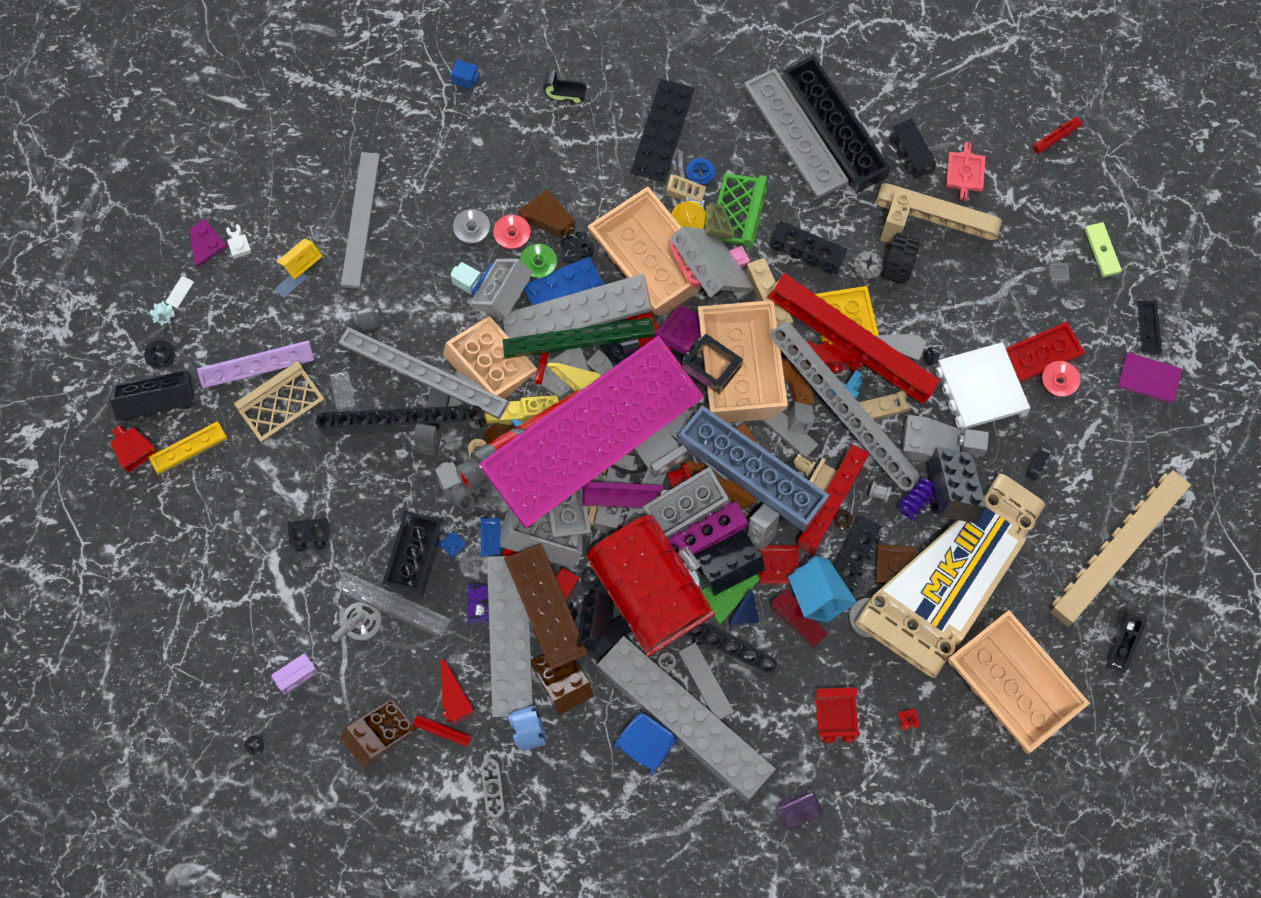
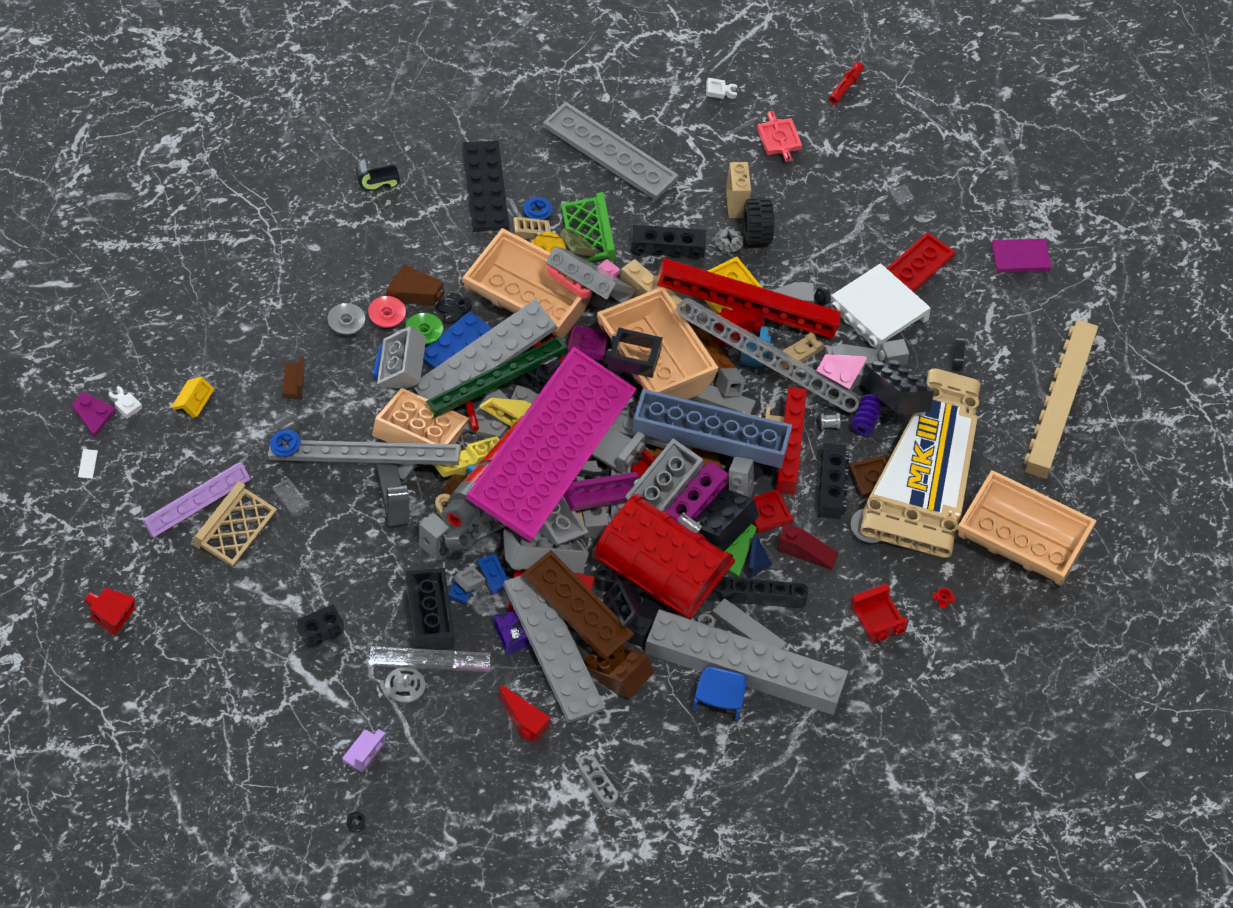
camera: 25 degrees left, 15 degrees down
black slope [110,370,193,421] -> none
black gear [144,340,175,370] -> none
yellow tile [149,421,227,475] -> none
light aqua gear [150,301,175,326] -> none
sand blue sticker [275,273,308,298] -> none
black beam [315,405,487,436] -> none
reddish brown slope [340,699,416,769] -> none
light grey tile [341,152,380,289] -> none
red axle [413,716,471,746] -> none
blue brick [451,60,480,90] -> none
light aqua brick [451,262,481,294] -> none
medium blue brick [508,705,547,751] -> none
clear purple brick [775,790,824,832] -> none
black brick [782,56,891,193] -> none
dark azure slope [788,557,857,623] -> none
dark brown bush [834,510,852,529] -> none
tan beam [876,183,1002,240] -> none
black brick [890,119,937,179] -> none
coral dish [1042,361,1080,397] -> none
yellowish green tile [1085,222,1122,278] -> none
black slope [1106,608,1148,673] -> none
black tile [1137,300,1162,354] -> none
none -> blue gear [270,430,301,458]
none -> reddish brown panel [283,356,305,399]
none -> light grey bracket [454,566,486,593]
none -> white plate [706,78,737,99]
none -> bright pink wing [816,354,867,390]

